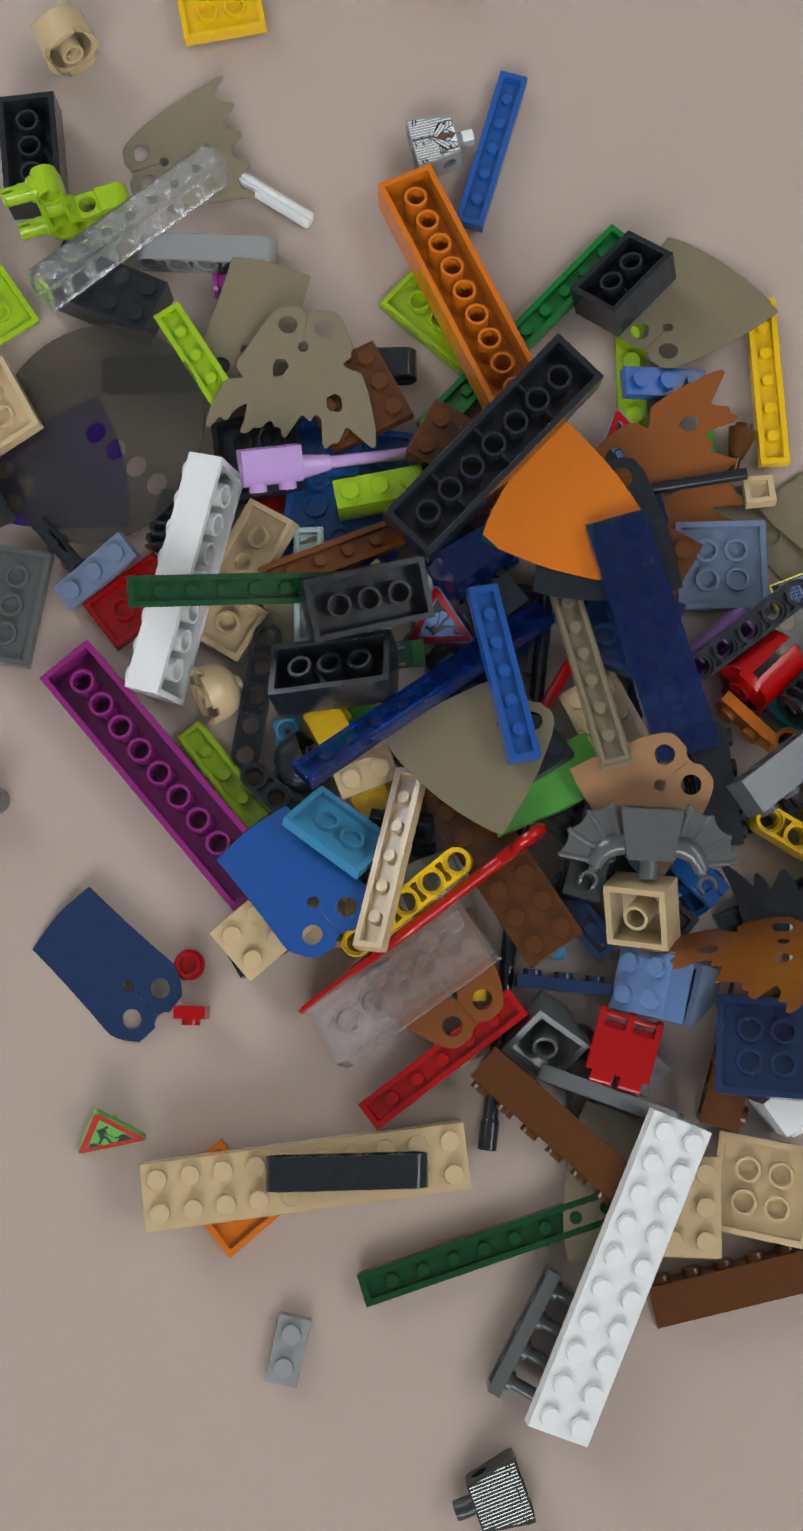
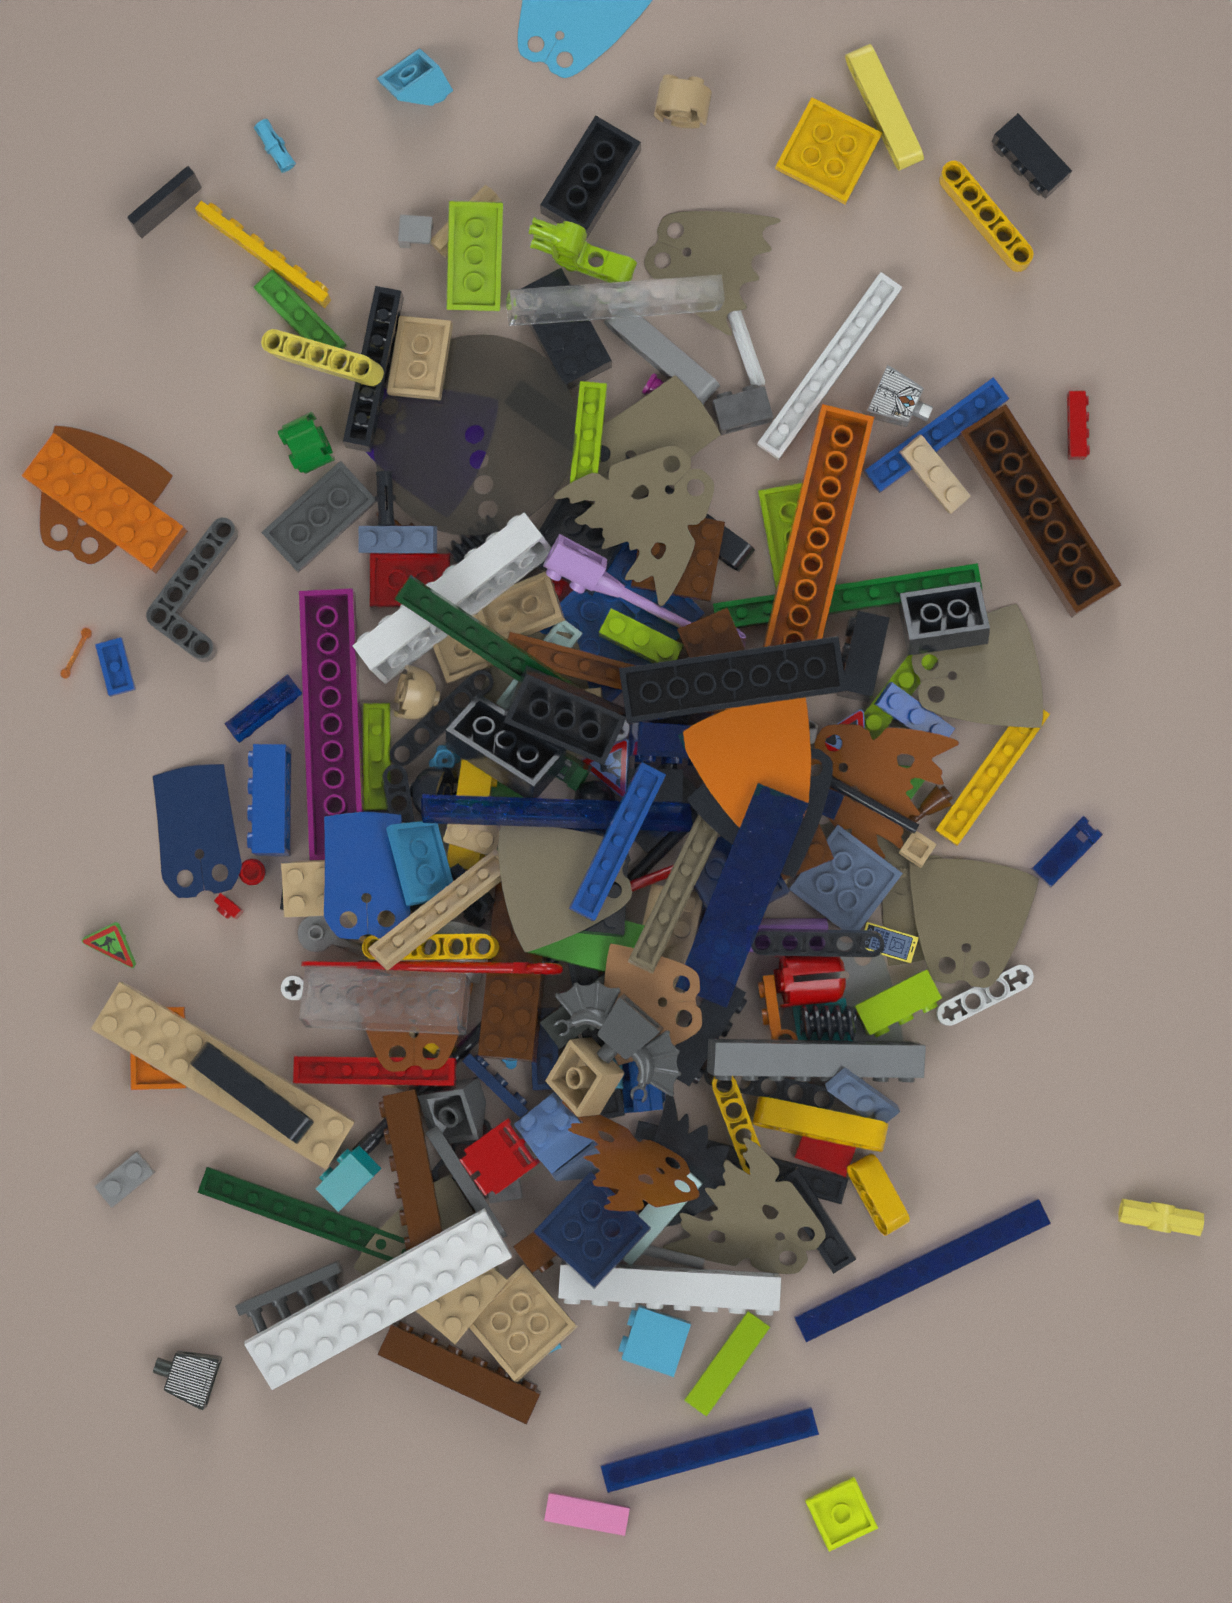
camera: 35 degrees right, 5 degrees up
none -> clear blue plate [224,674,303,743]
none -> blue brick [247,744,292,856]
none -> white bush [281,976,308,1000]
none -> light grey piece [298,916,374,960]
none -> teal brick [316,1146,382,1212]
none -> flat silver brick [712,385,773,436]
none -> white plate [757,272,902,460]
none -> black brick [837,610,890,702]
none -> tan plate [899,435,971,514]
none -> reddish brown brick [957,404,1121,618]
none -> red piece [1067,391,1090,460]

